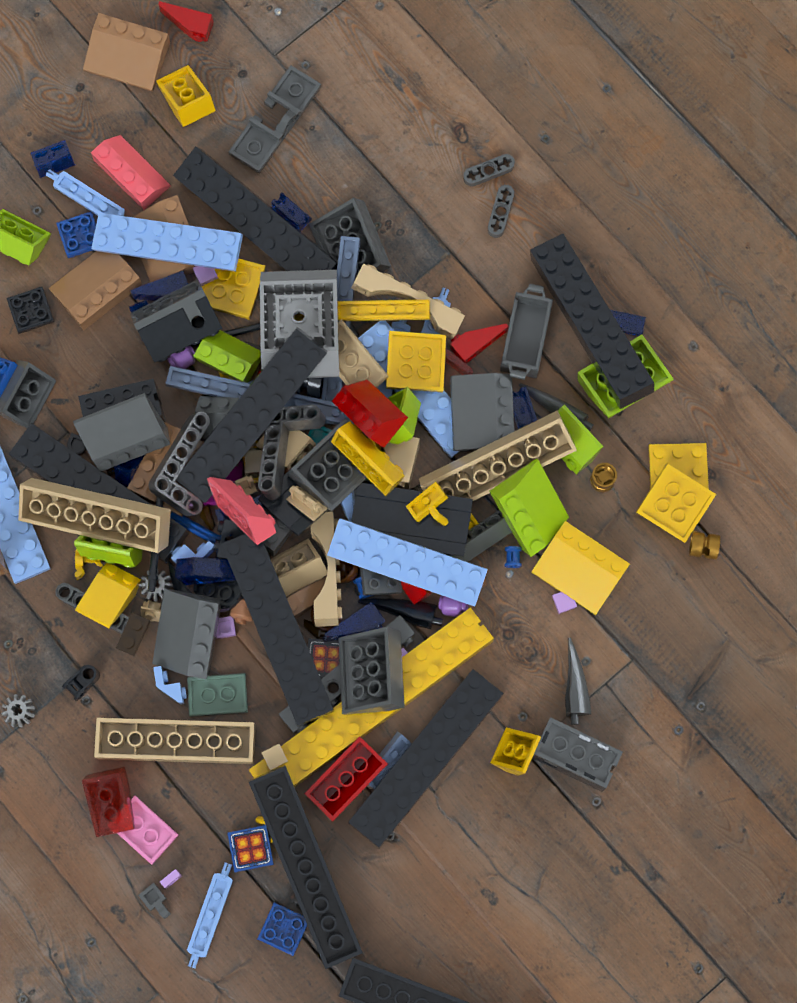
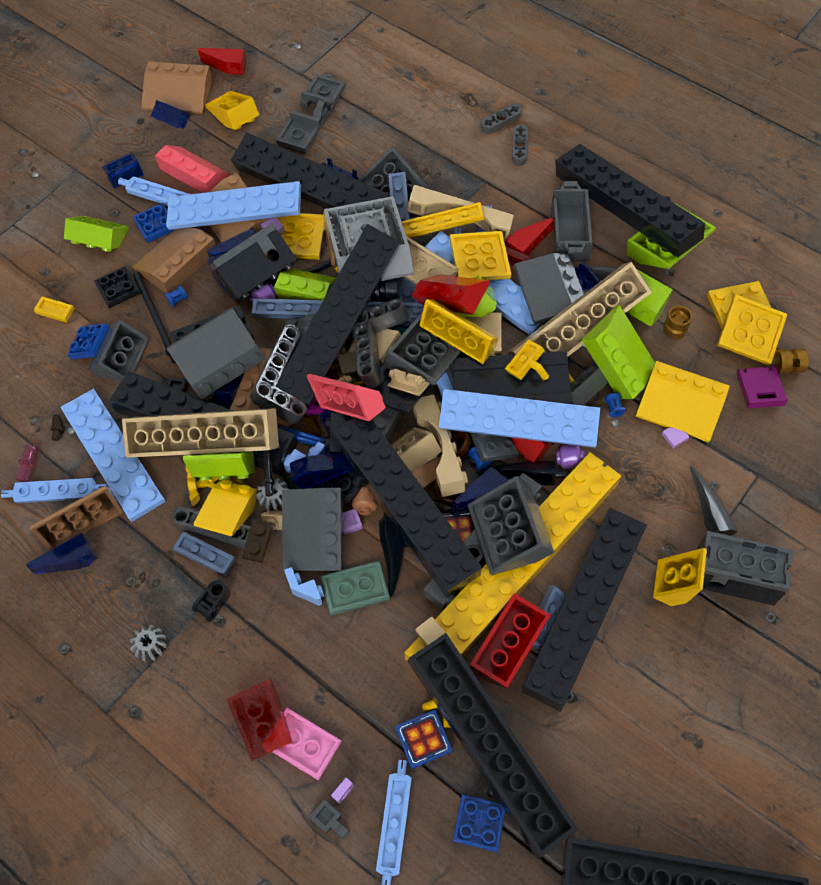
camera: 10 degrees left, 15 degrees down
tan brick [94,718,256,764] -> none
none -> black bar [133,272,176,363]
none -> clear blue hinge [150,100,190,129]
none -> blue bush [164,285,188,307]
none -> sand blue plate [173,532,236,576]
none -> black piece [379,512,404,597]
none -> magenta container [737,366,787,409]

